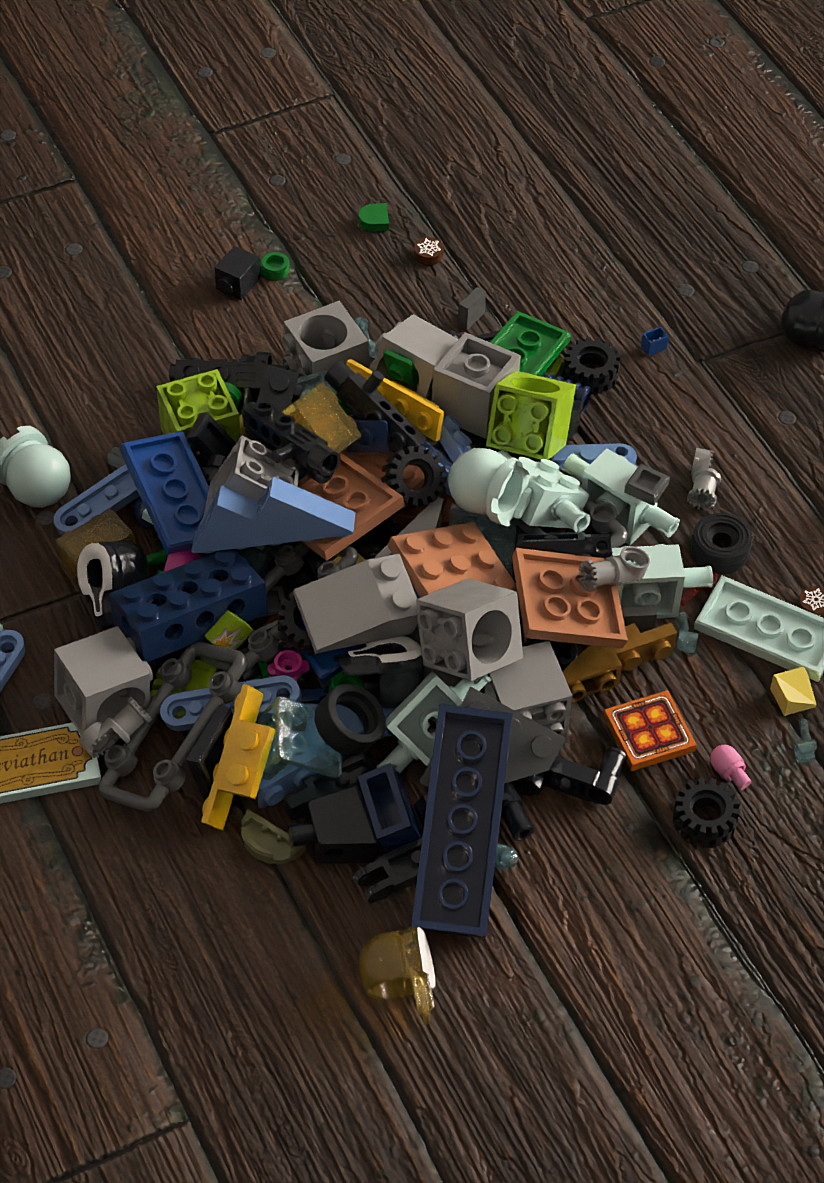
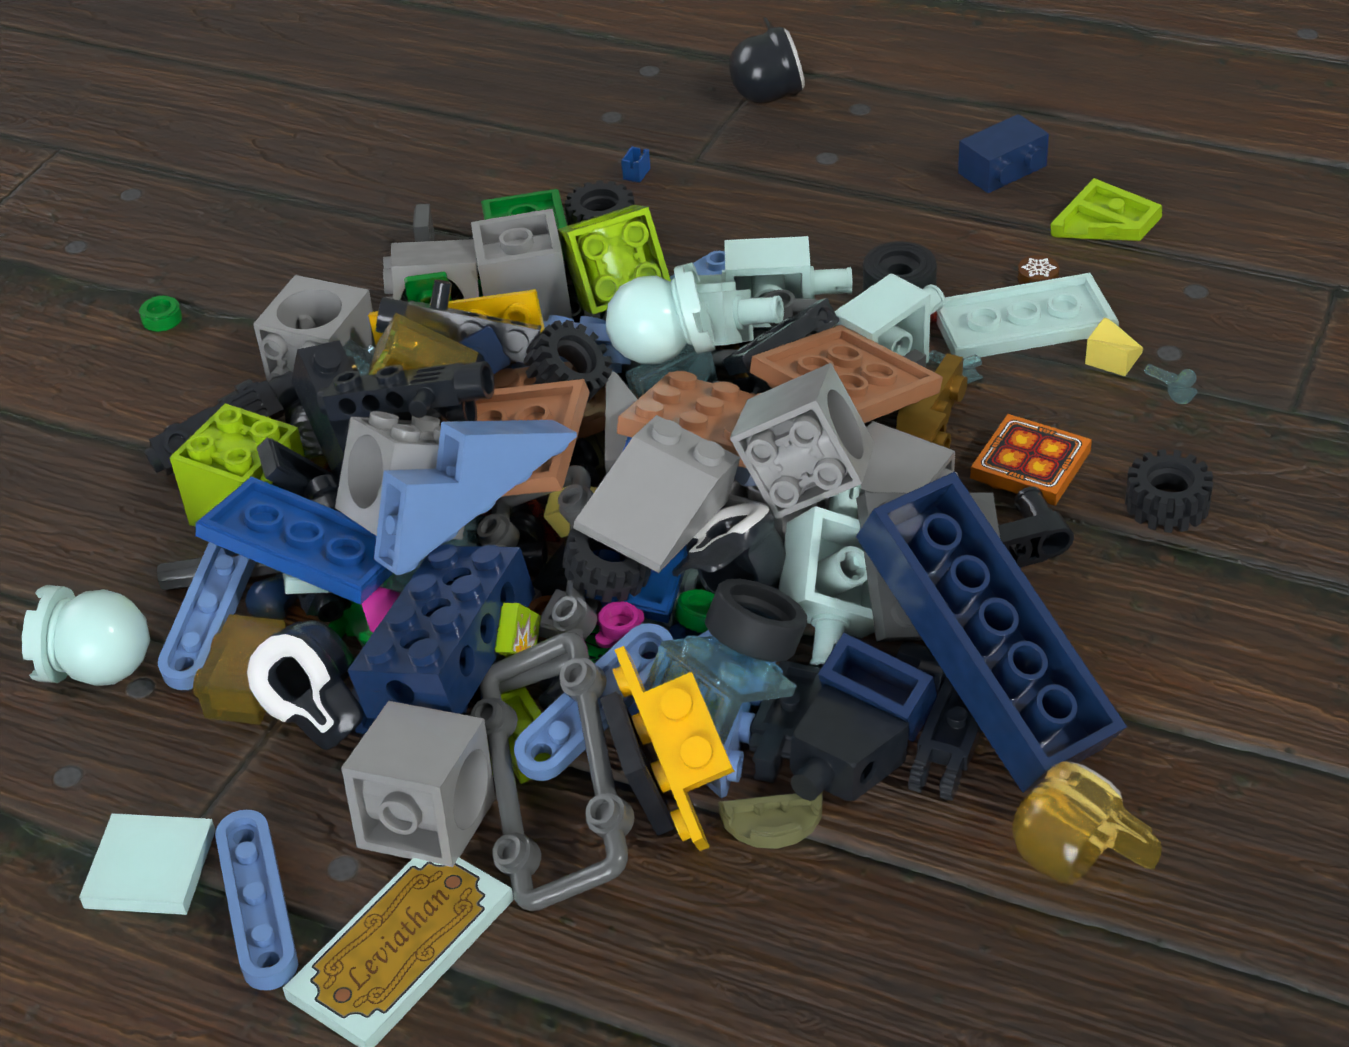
camera: 35 degrees left, 10 degrees down
light grey connector [79,697,153,758] -> none
black brick [214,246,261,300] -> none
green tile [359,203,389,232] -> none
reddish brown tile [414,237,444,265] -> none
light grey connector [578,546,650,590] -> none
dark grey tile [624,463,670,506] -> none
light grey connector [687,448,721,510] -> none
bright pink cylinder [710,745,752,790] -> none

